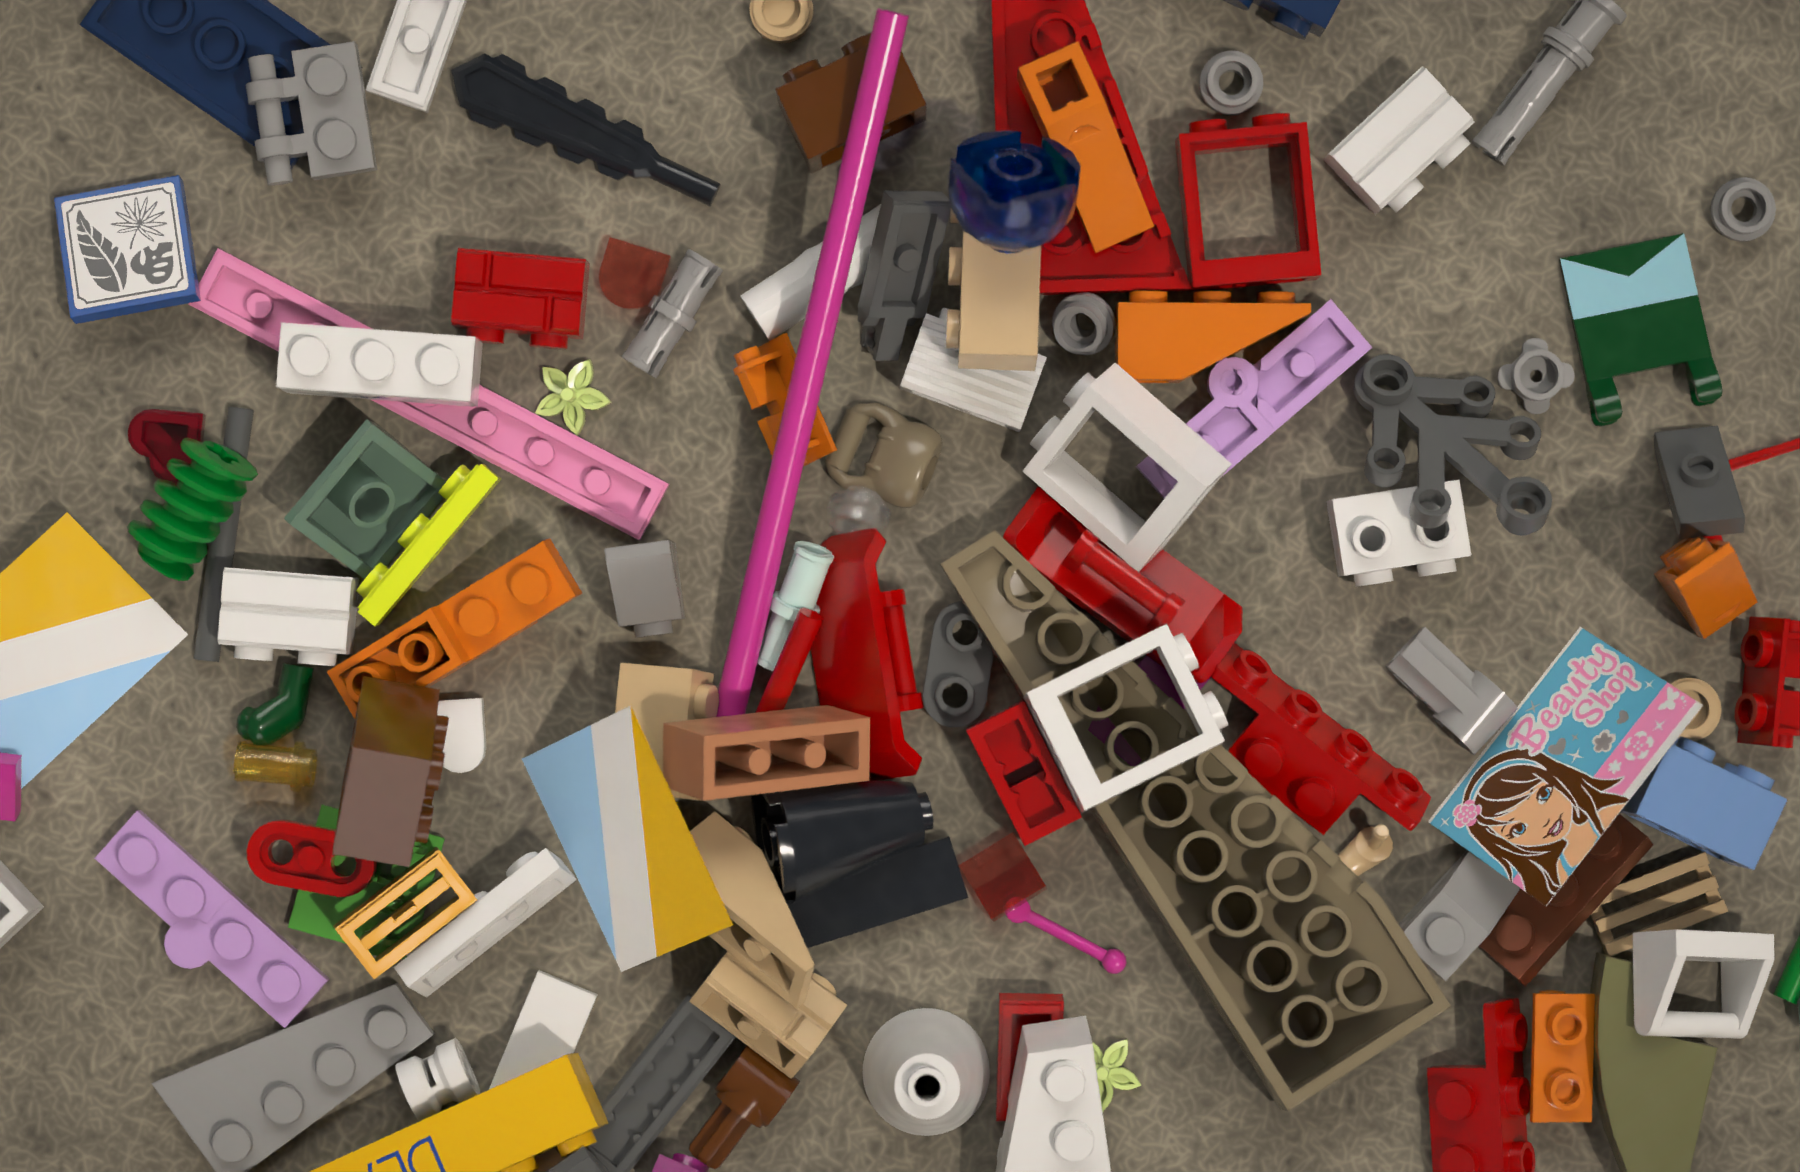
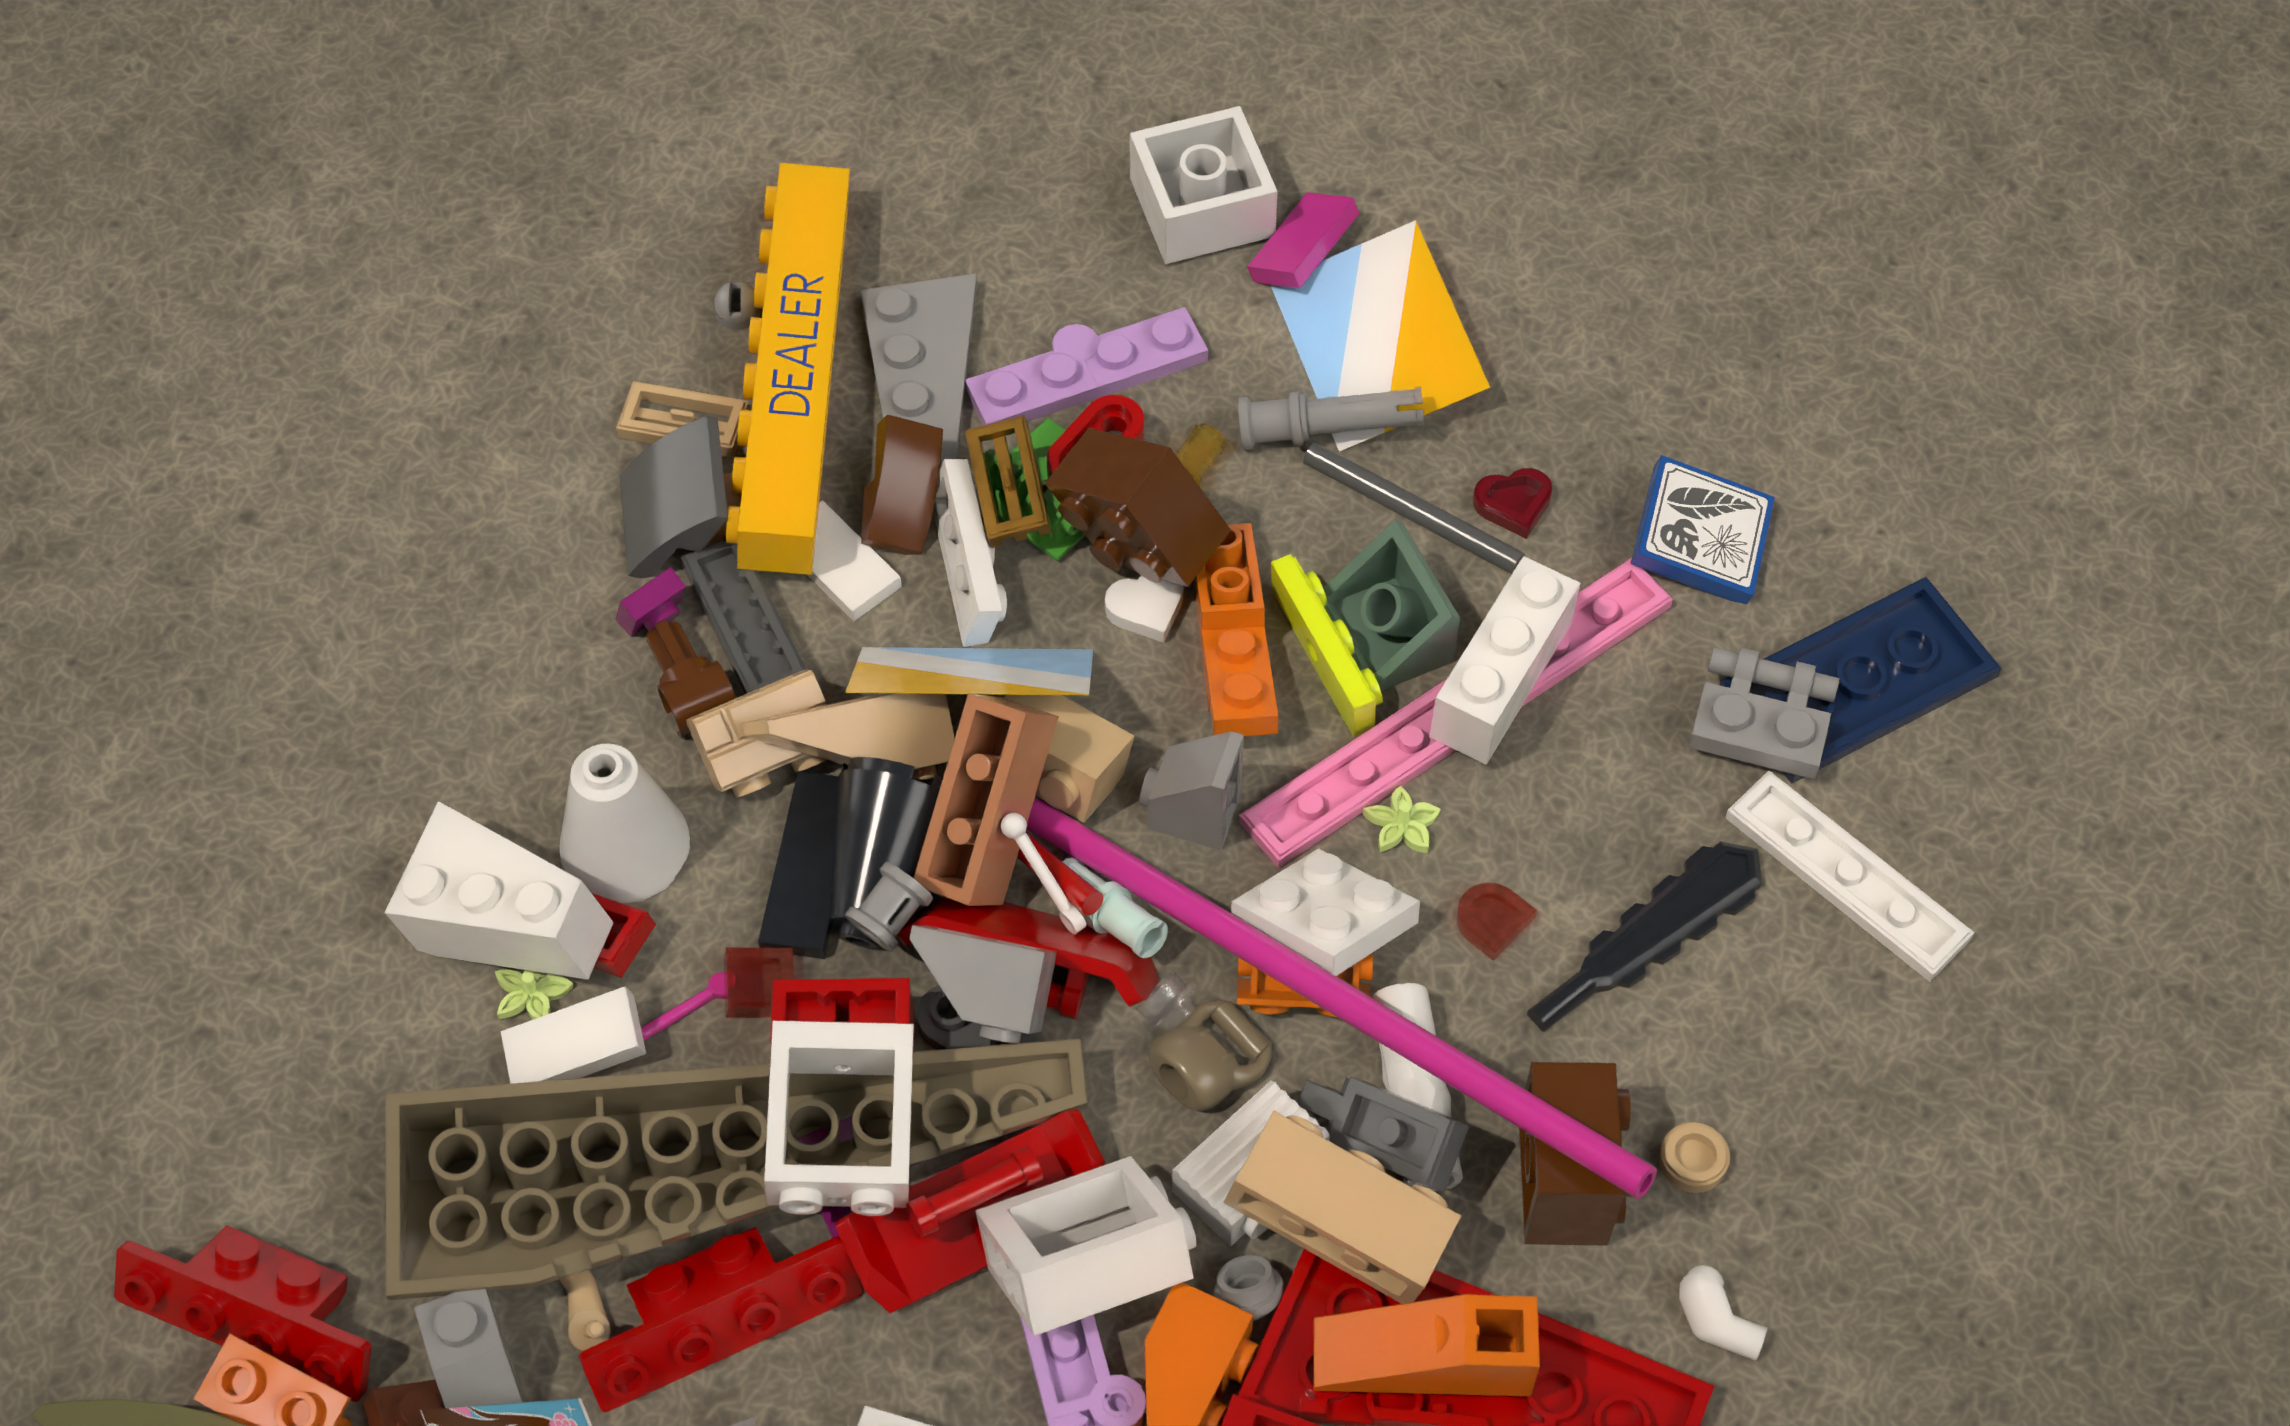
camera: 115 degrees right, 30 degrees down
green piece [127,438,258,581] -> none
white brick [218,567,359,666] -> none
dark green arm [236,663,314,746] -> none
white wheel [395,1038,480,1121] -> none
red brick [451,248,590,350] -> none
light grey pin [621,249,723,378] -> none
clear blue cylinder [948,130,1081,254] -> none
none -> white tile [501,986,646,1084]
none -> light grey bush [845,862,933,952]
none -> reddish brown slope [861,414,943,555]
none -> light grey slope [910,925,1057,1044]
none -> white hinge [1000,813,1086,935]
none -> white plate [1231,848,1420,976]
none -> light grey pin [1238,387,1424,451]

